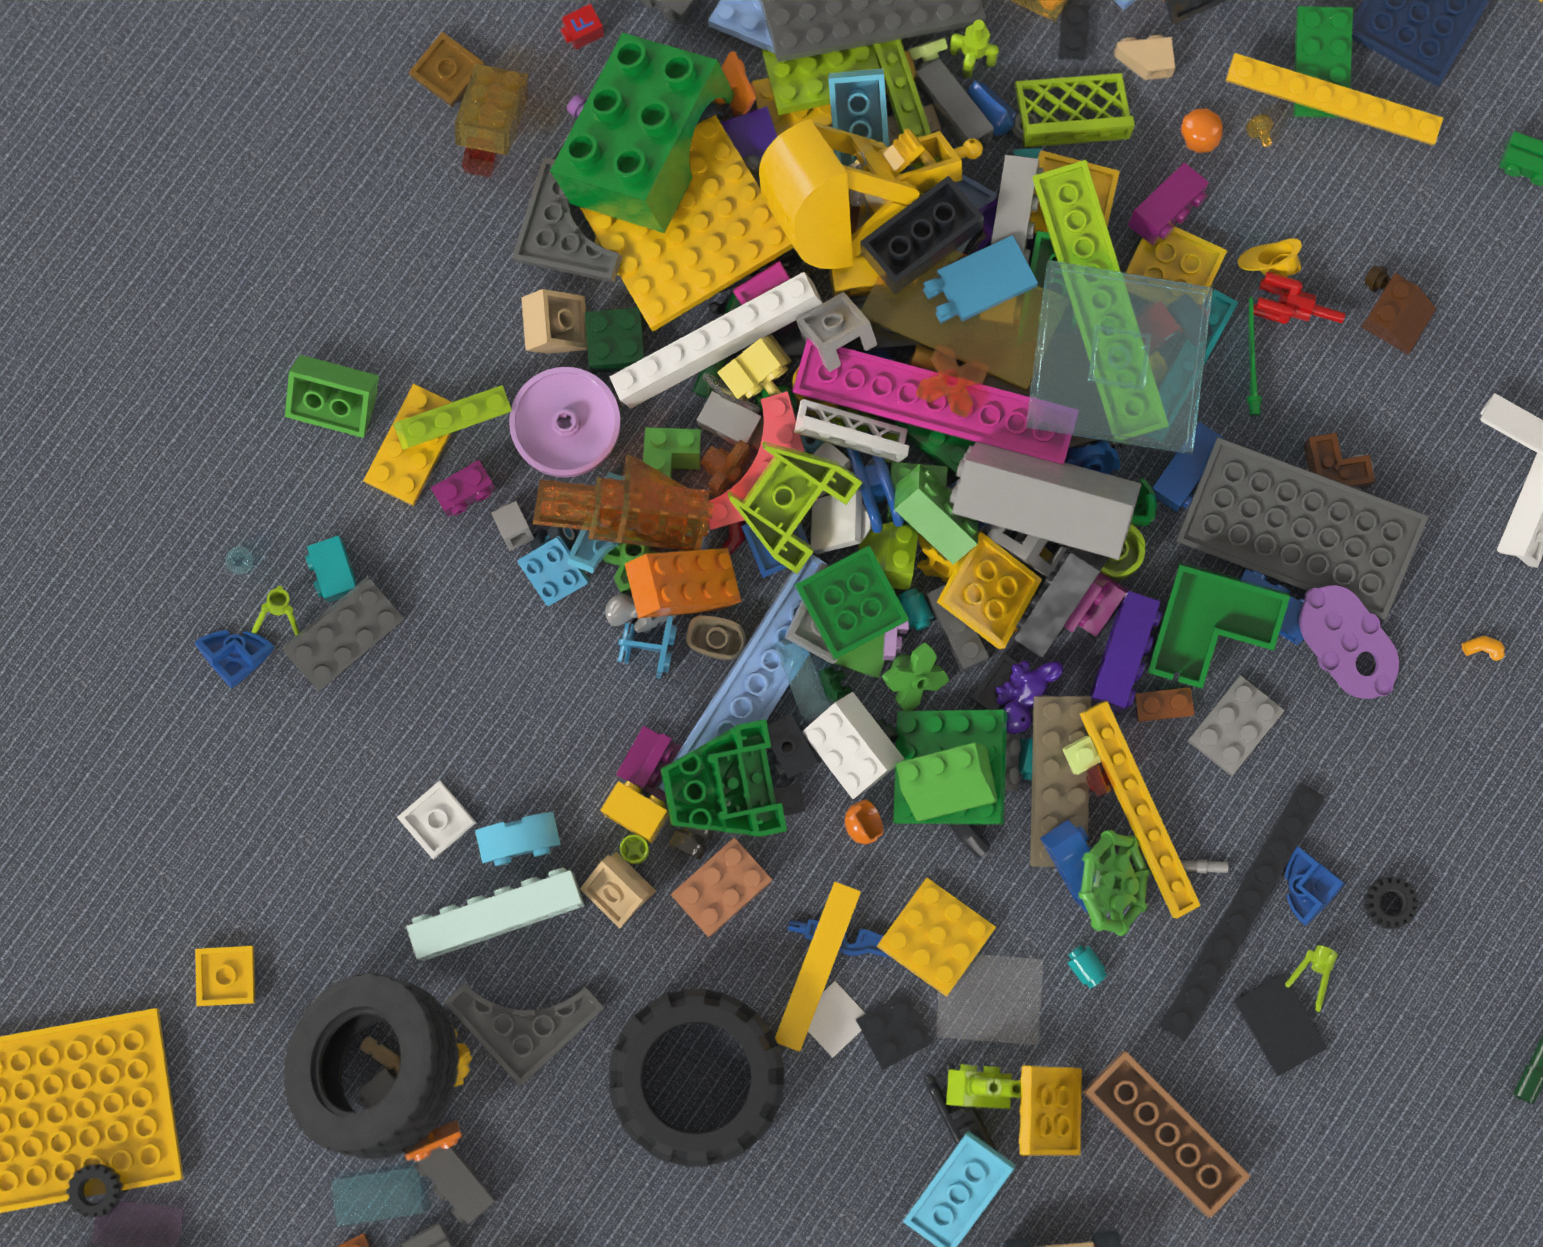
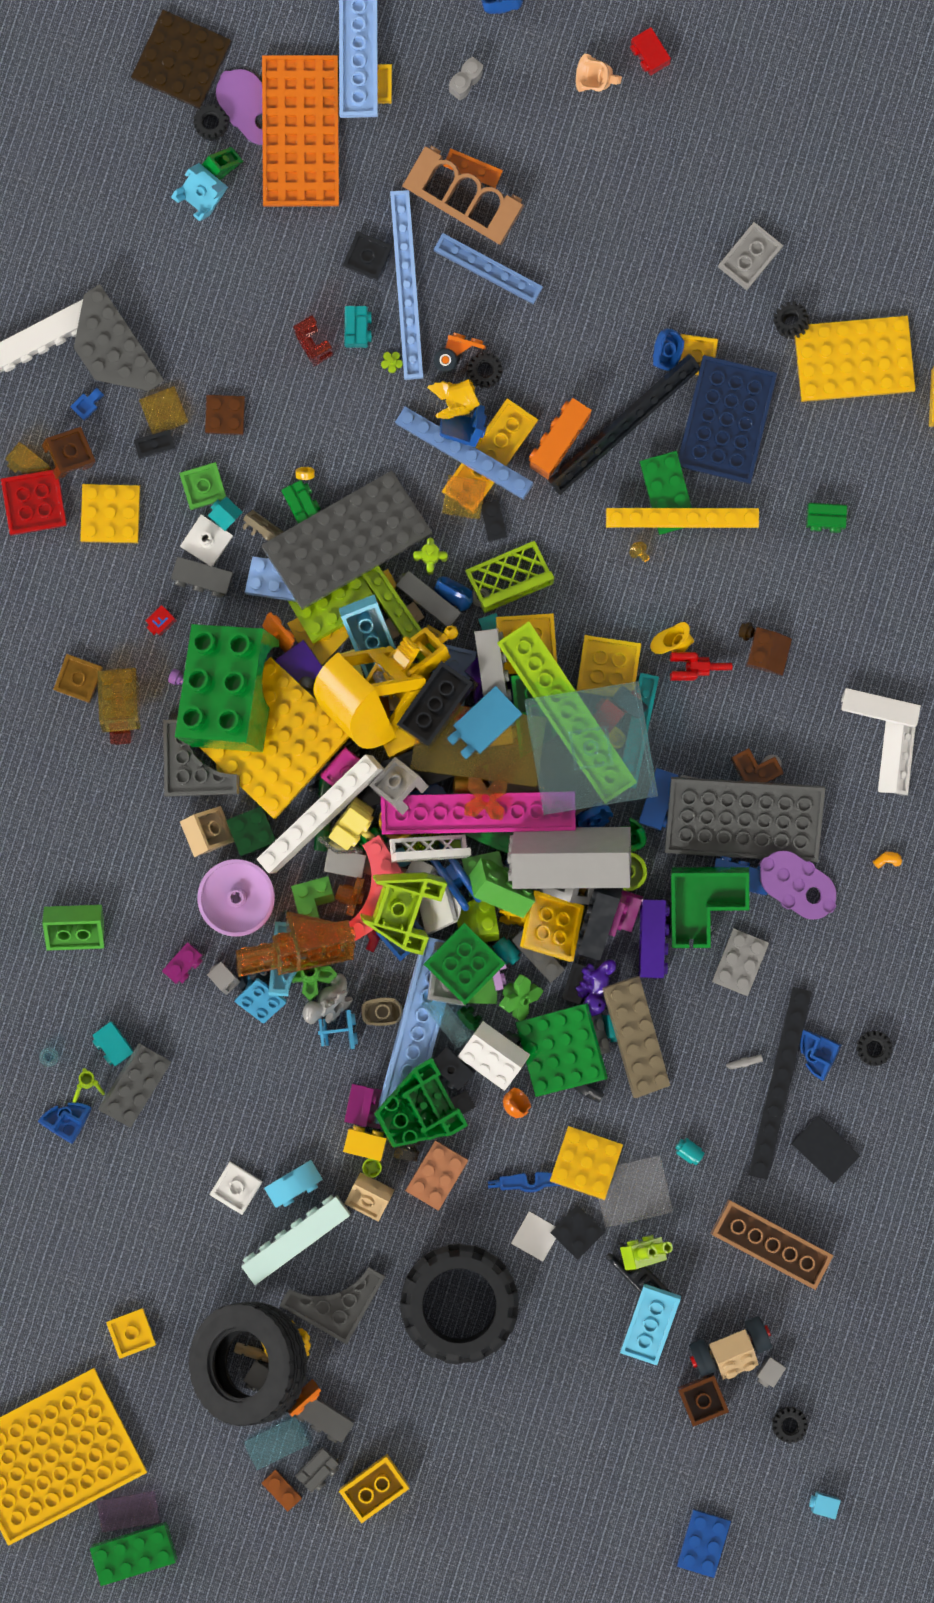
camera: 20 degrees left, 5 degrees up
black tyre [66,1164,123,1217] -> none
yellow plate [363,384,452,506] -> none
lime brick [393,385,512,450] -> none
orange brick [625,548,742,618] -> none
yellow tile [775,881,861,1052] -> none
bright green slope [896,743,998,822] -> none
yellowish green plate [909,38,948,62] -> none
yellow plate [1019,1066,1082,1155] -> none
blue brick [1040,820,1096,913] -> none
yellowish green plate [1062,736,1102,775] -> none
bright green plate [1078,830,1151,936] -> none
yellow plate [1080,701,1201,918] -> none
clear red plate [1086,764,1114,796] -> none
tan slope [1114,35,1175,80] -> none
magenta brick [1128,163,1210,246] -> none
dark orange plate [1134,687,1194,723] -> none
orange hair [1181,108,1223,153] -> none
green sword [1247,297,1262,417] -> none
lime plant [1285,945,1338,1012] -> none

